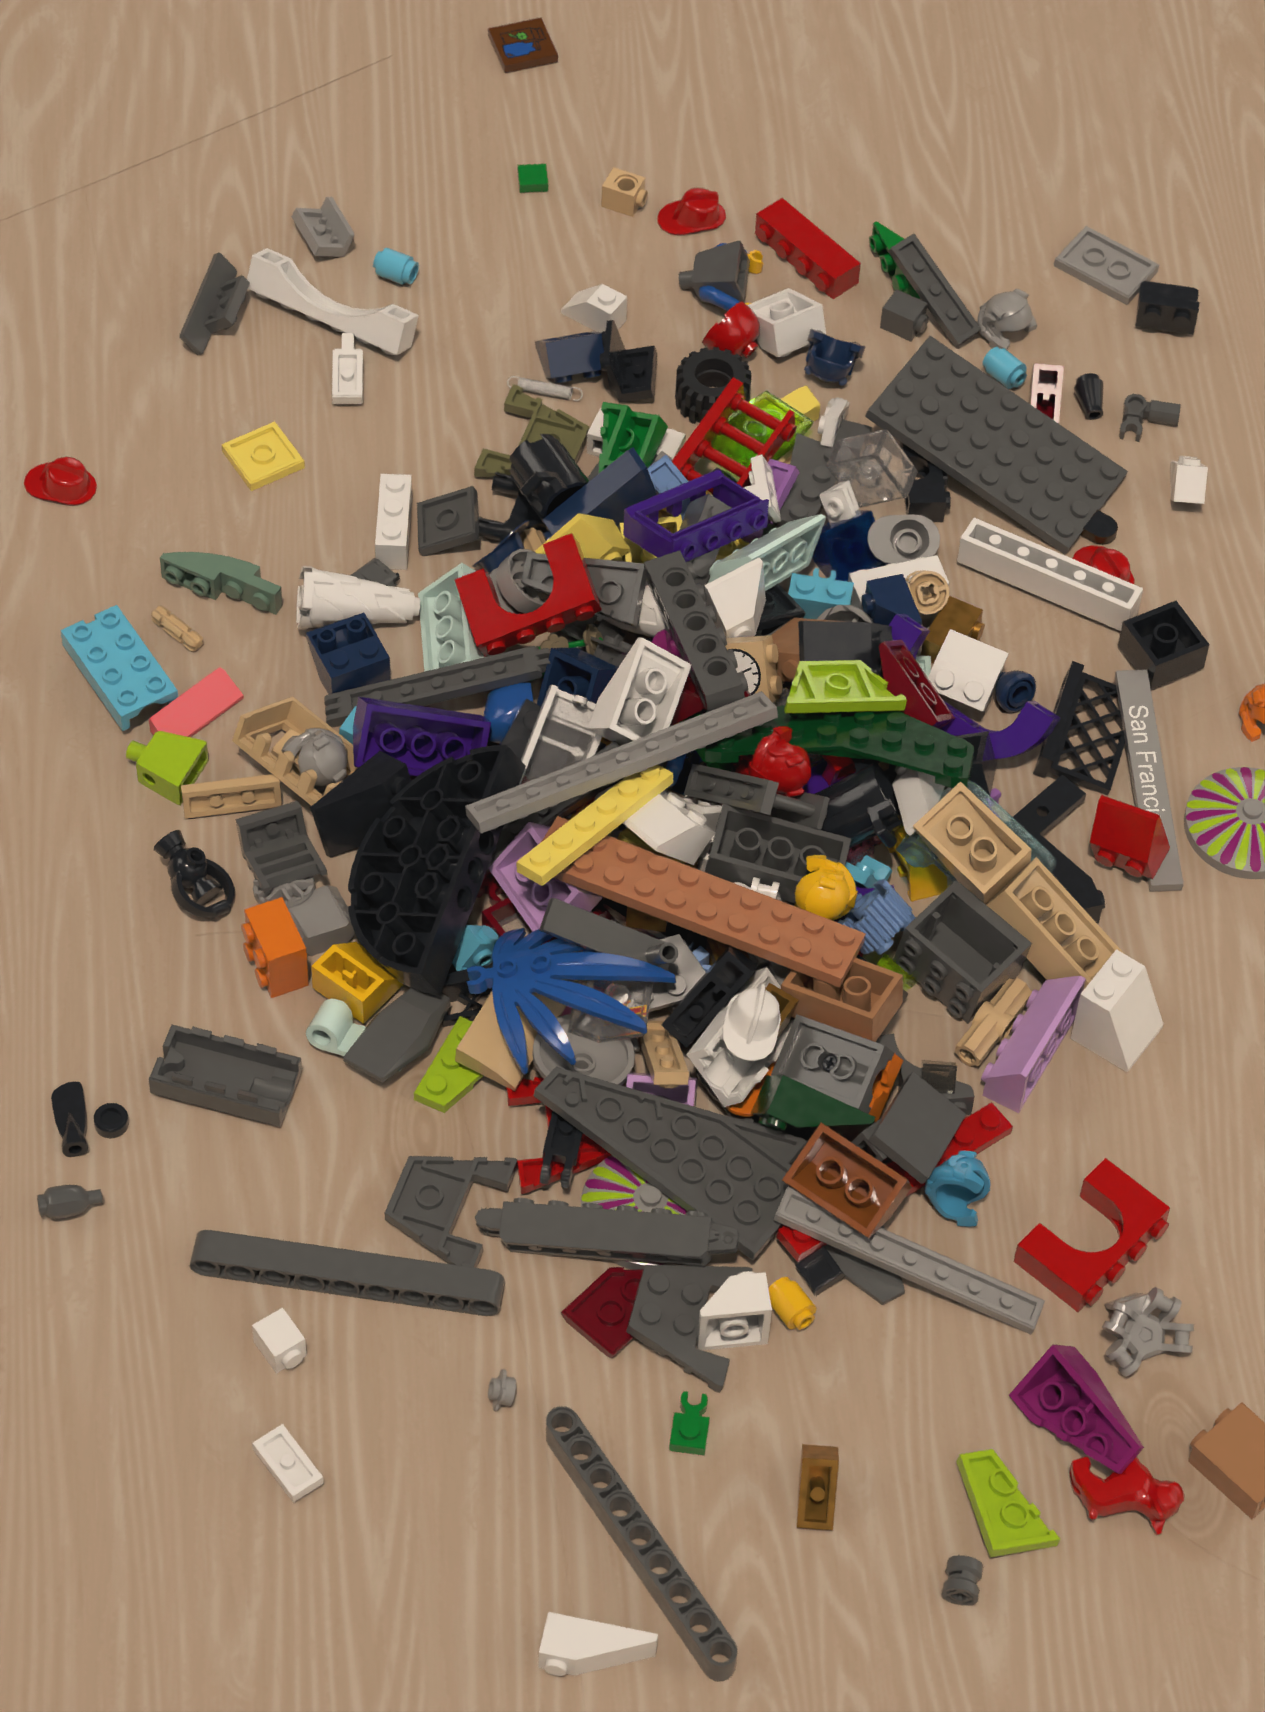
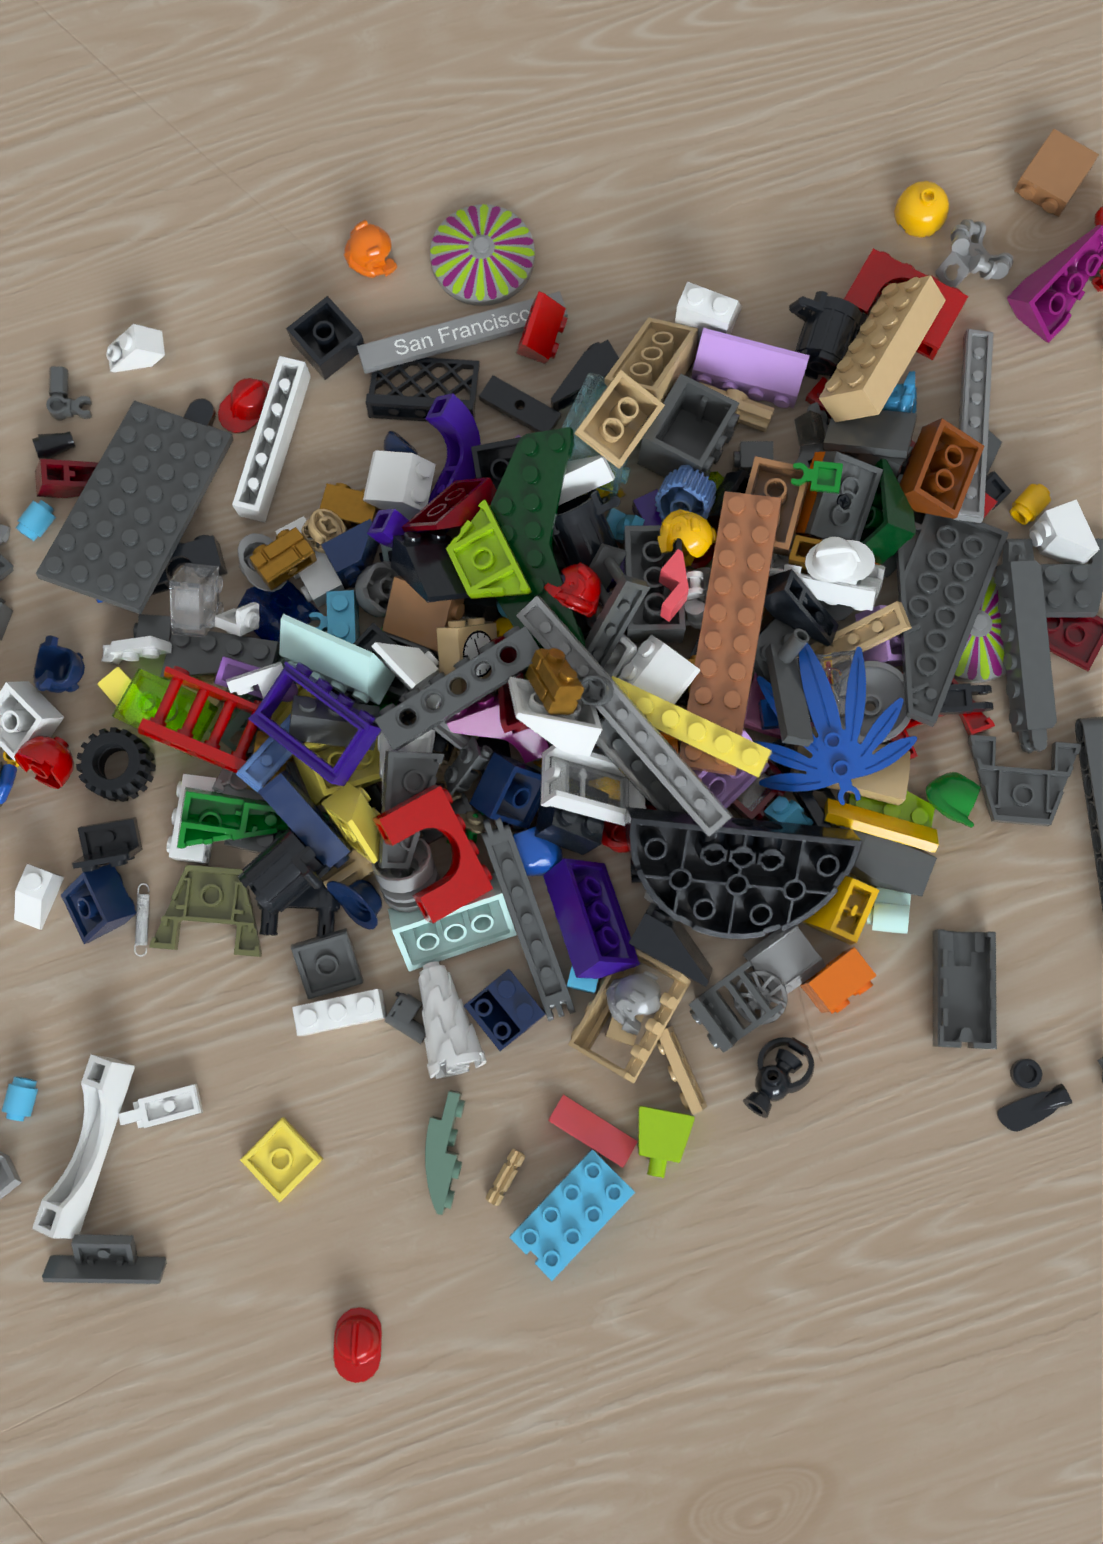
camera: 95 degrees left, 25 degrees up
none -> pearl gold brick [249,527,317,591]
none -> pearl gold brick [526,648,585,715]
none -> dark grey wheel [580,675,614,706]
none -> coral slope [659,549,689,622]
none -> dark grey brick [733,441,774,474]
none -> black container [789,291,867,380]
none -> green plate [791,461,843,494]
none -> tan brick [819,275,946,422]
none -> yellow tile [824,798,939,852]
none -> yellow cylinder [894,181,950,237]
none -> green piece [926,772,981,828]

